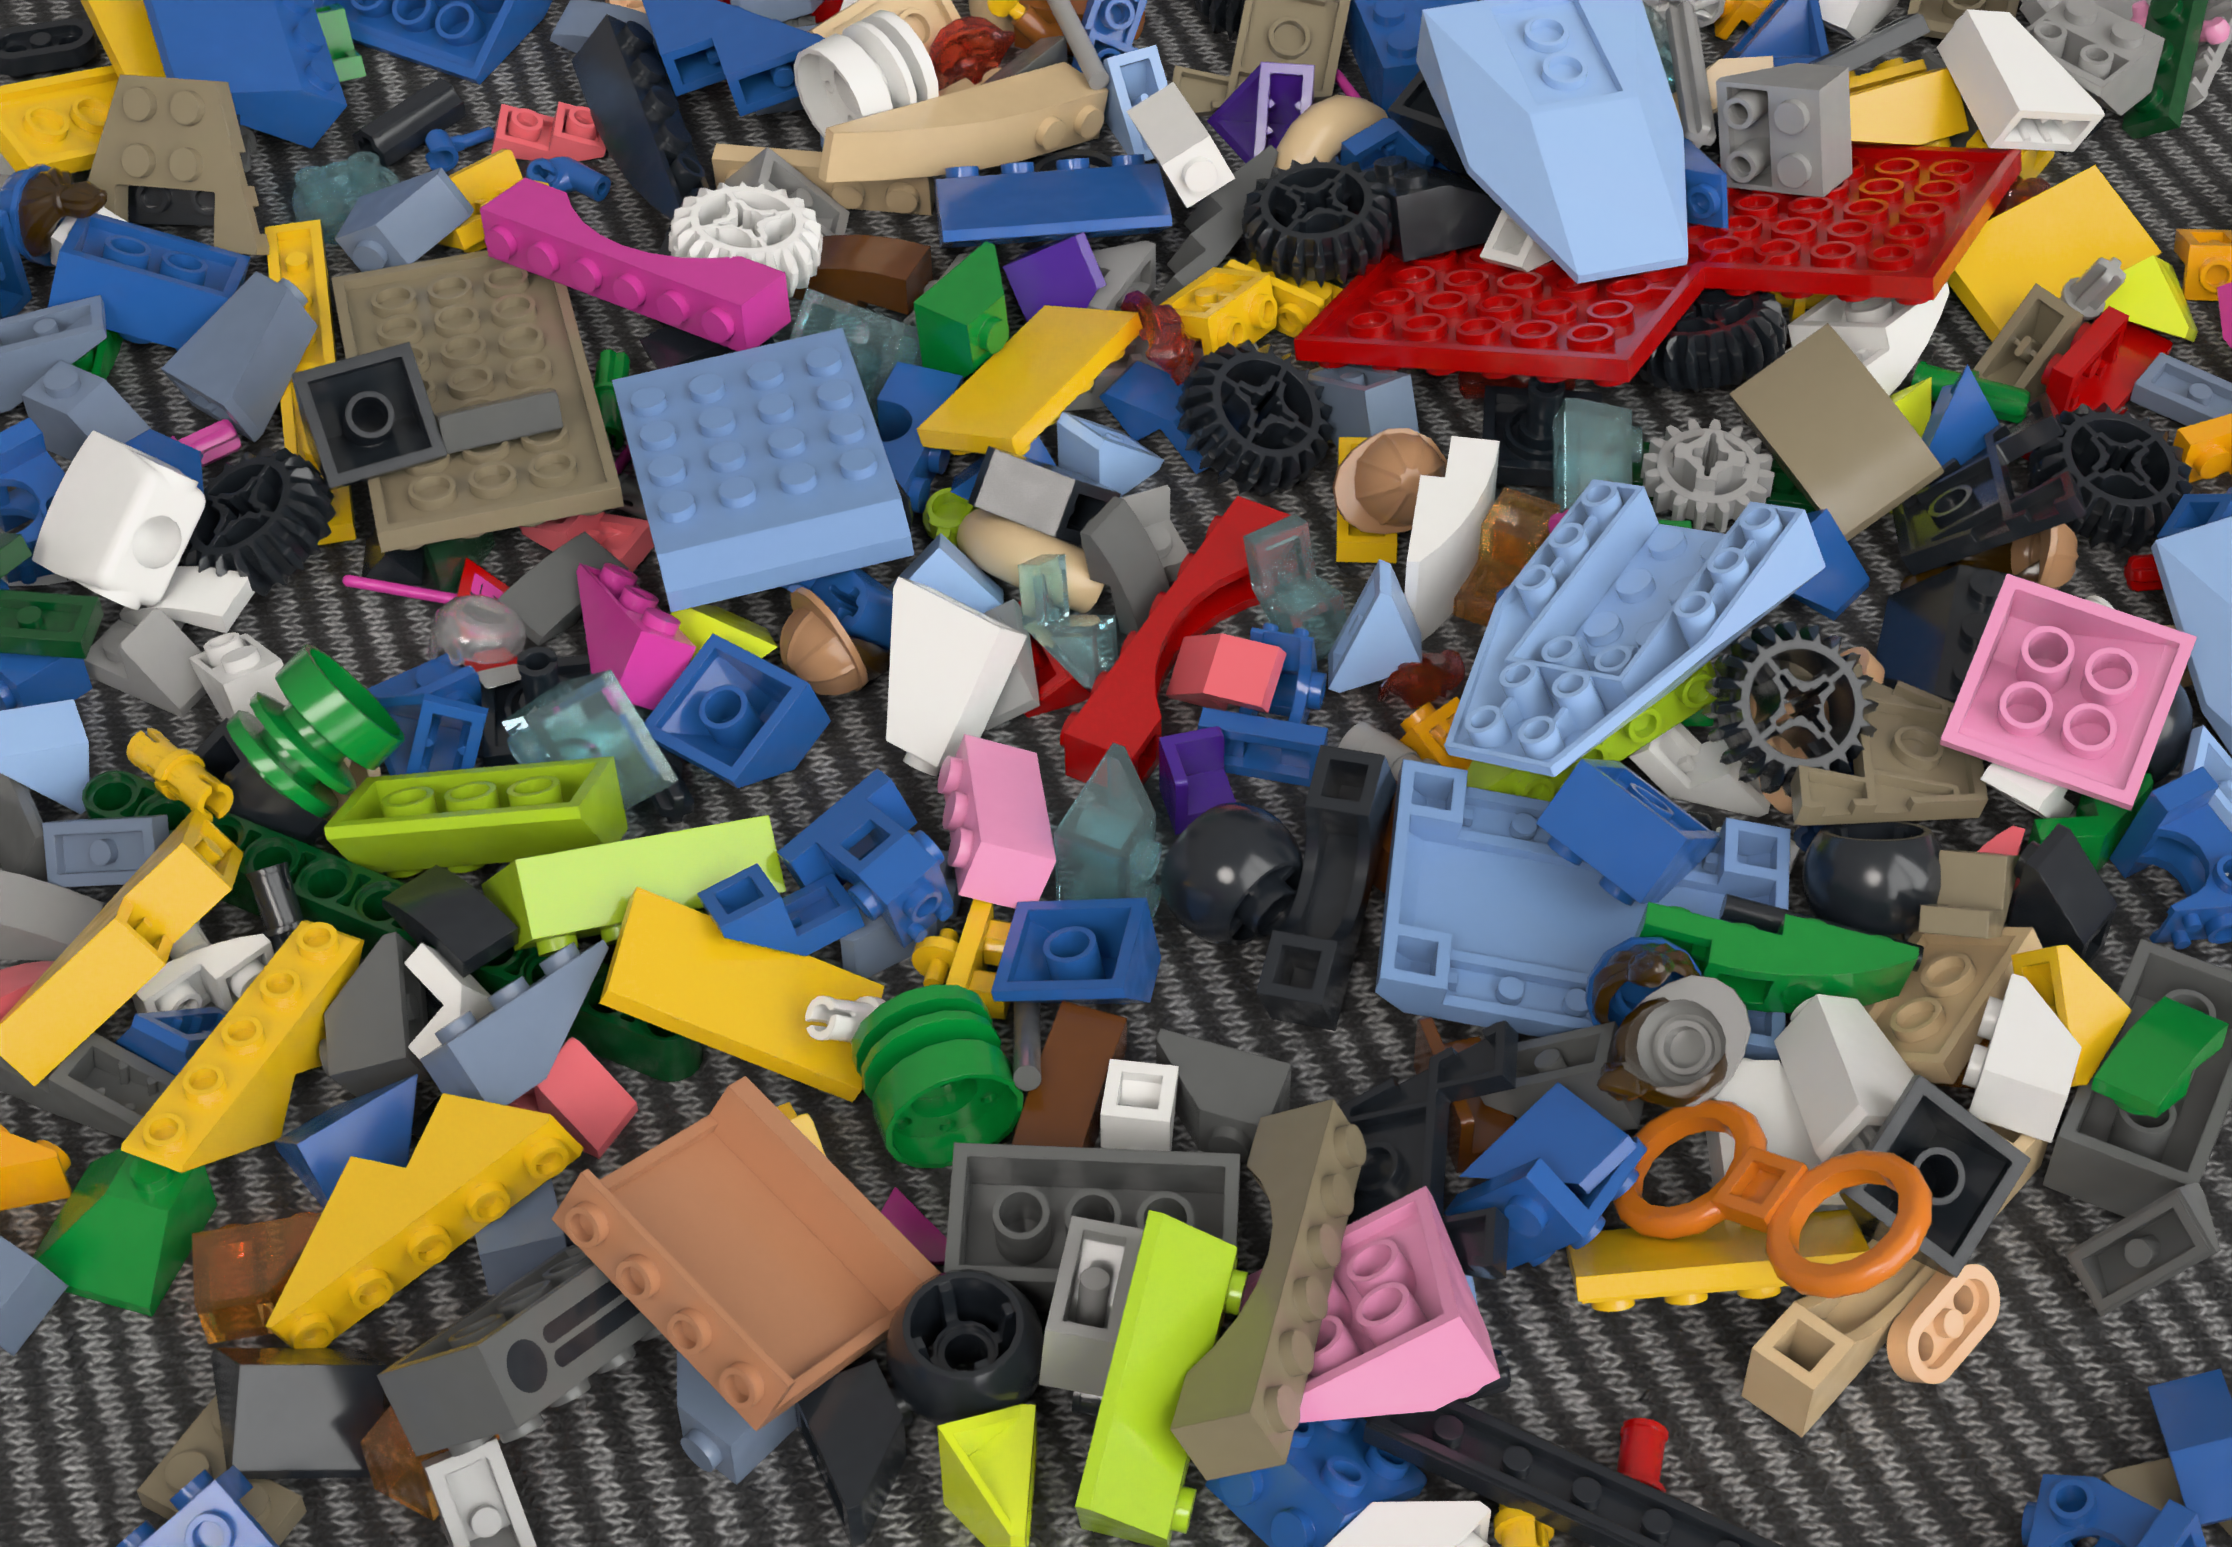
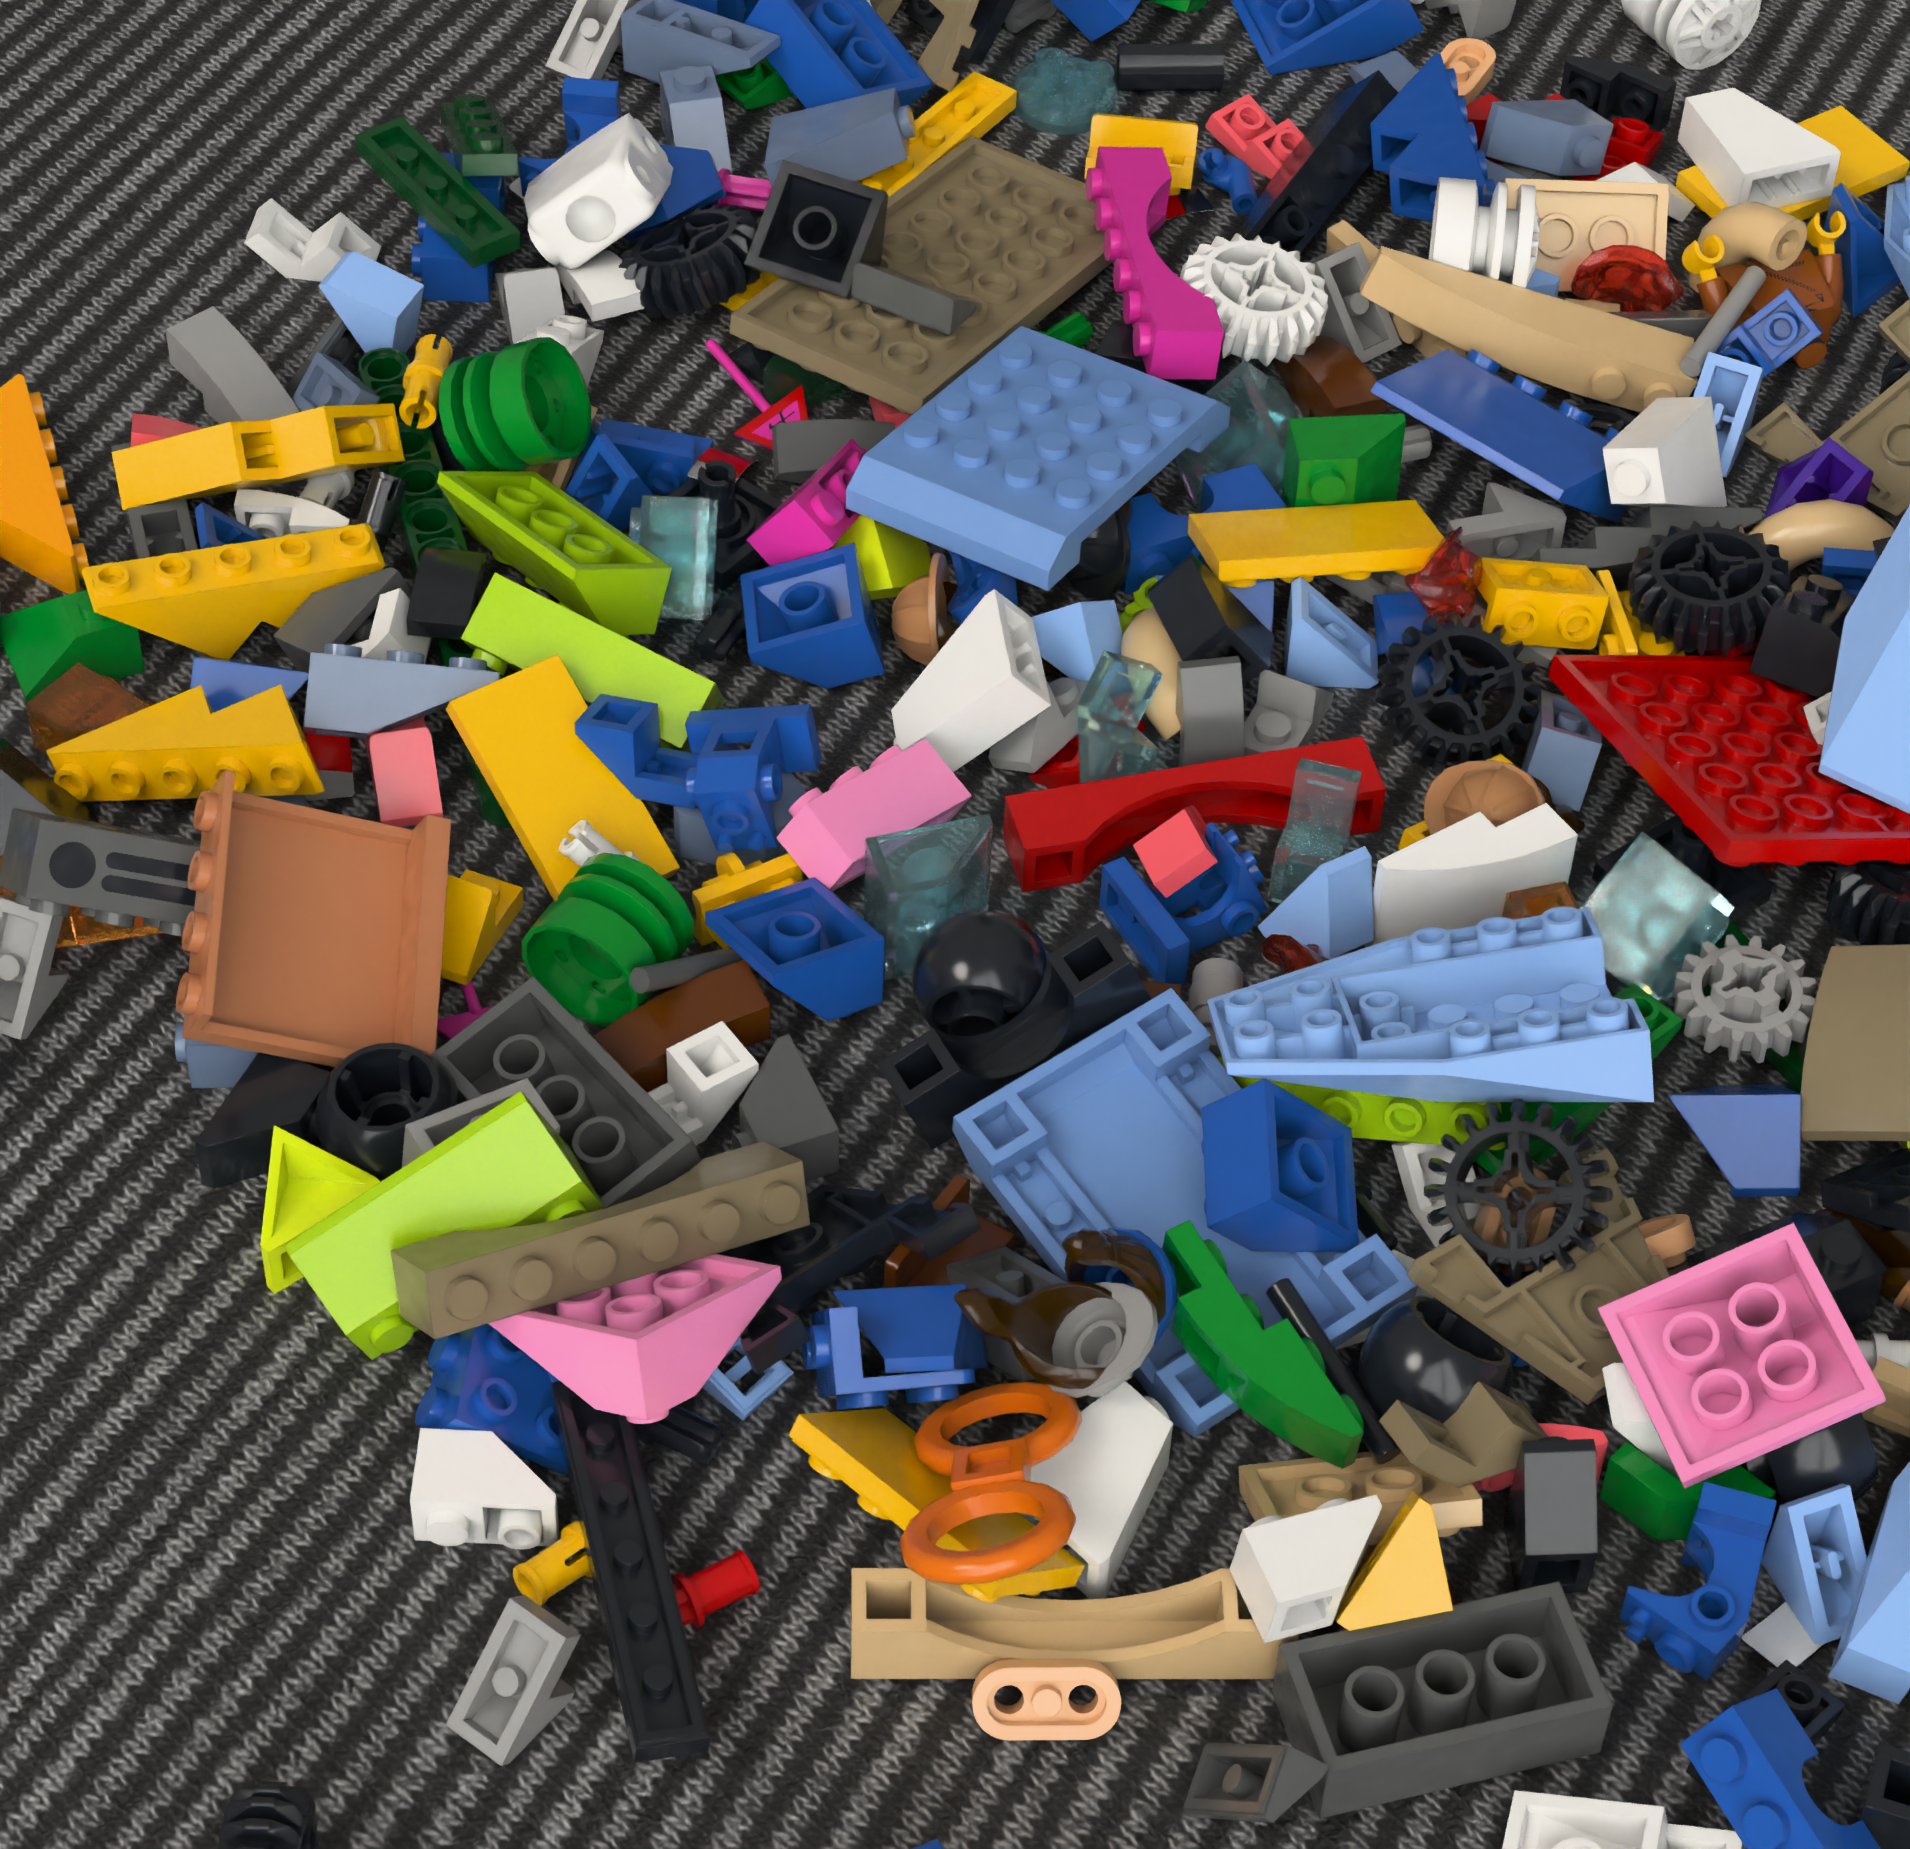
camera: 45 degrees right, 0 degrees up
sand blue slope [335,168,474,272] -> none
blue hand [425,127,494,172] -> none
clear hair [428,594,526,666] -> none
dark purple slope [1003,232,1107,322] -> none
dark purple panel [1159,726,1236,835] -> none
white slope [1774,994,1914,1162] -> none
black slope [1839,1075,2031,1278] -> none
green slope [2091,996,2229,1118] -> none

